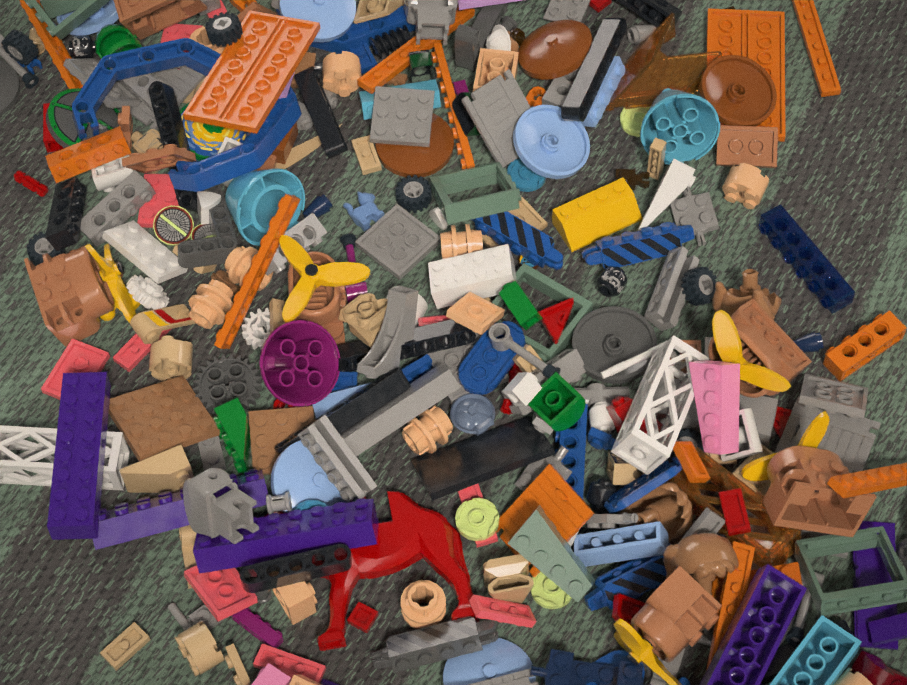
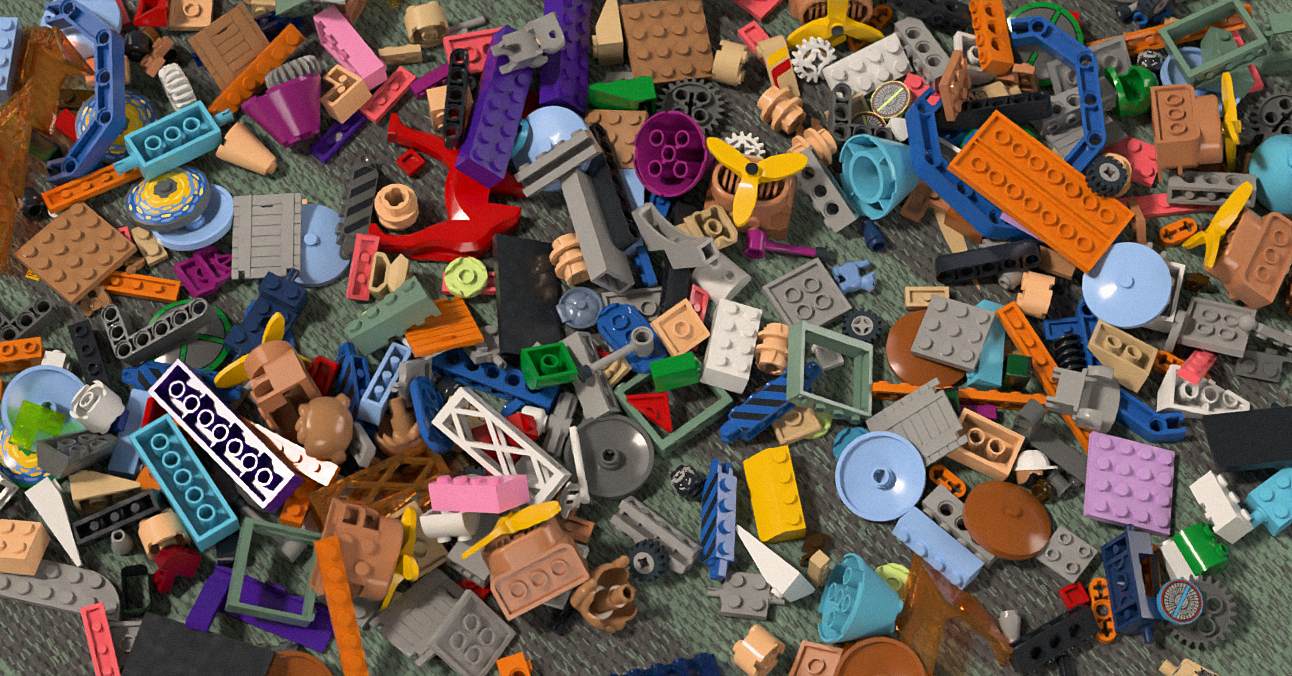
camera: 105 degrees right, 5 degrees up
orange plate [214,194,301,349] -> none
light grey bush [266,492,292,514] -> none
white brick [503,372,542,406] -> none
beam [561,18,627,122] -> none
orange tile [673,441,710,483] -> none
red tile [719,488,751,536] -> none
dark blue cone [792,331,824,352] -> none

